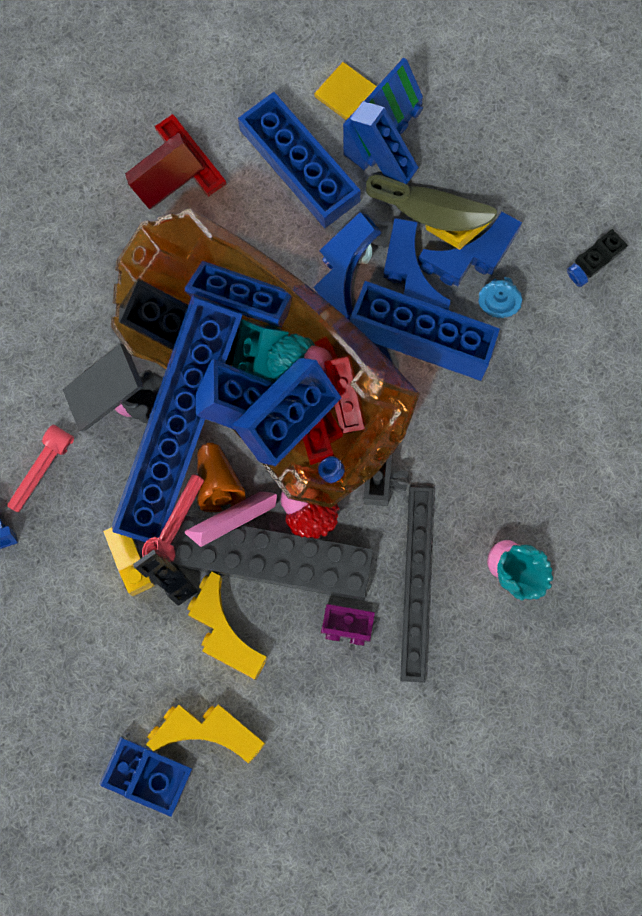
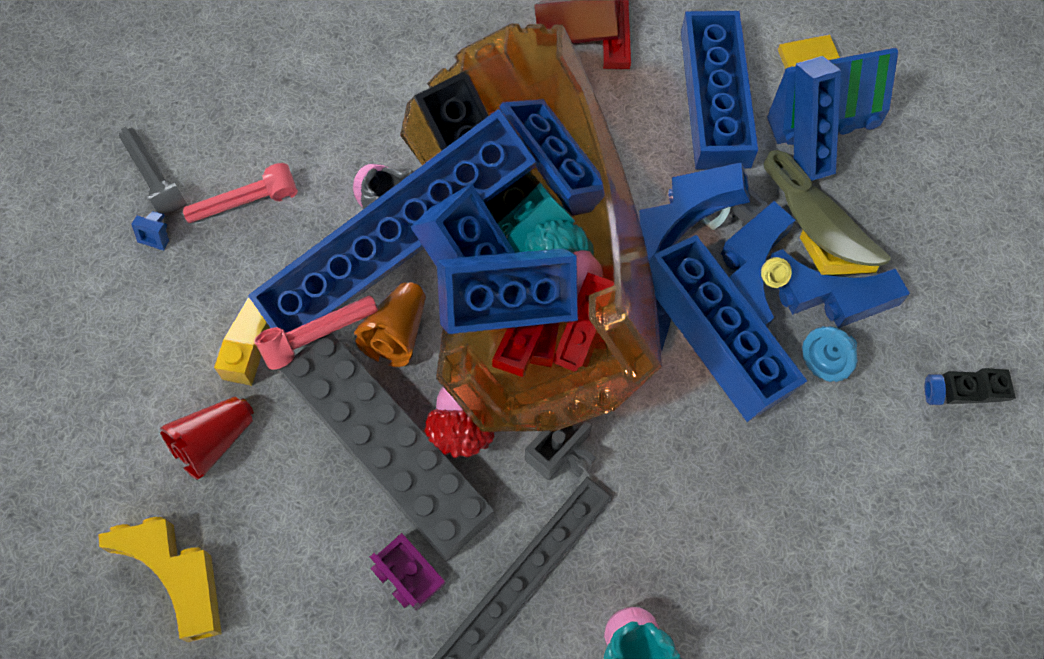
camera: 30 degrees right, 10 degrees down
dark grey tile [63,344,144,431] -> none
blue slope [99,737,192,817] -> none
black slope [133,549,198,606] -> none
bright pink slope [185,492,277,547] -> none
yellow arch [187,571,268,680] -> none
blue tile [318,456,345,483] -> none
none -> red cone [160,397,254,480]
none -> light yellow plate [761,257,792,288]

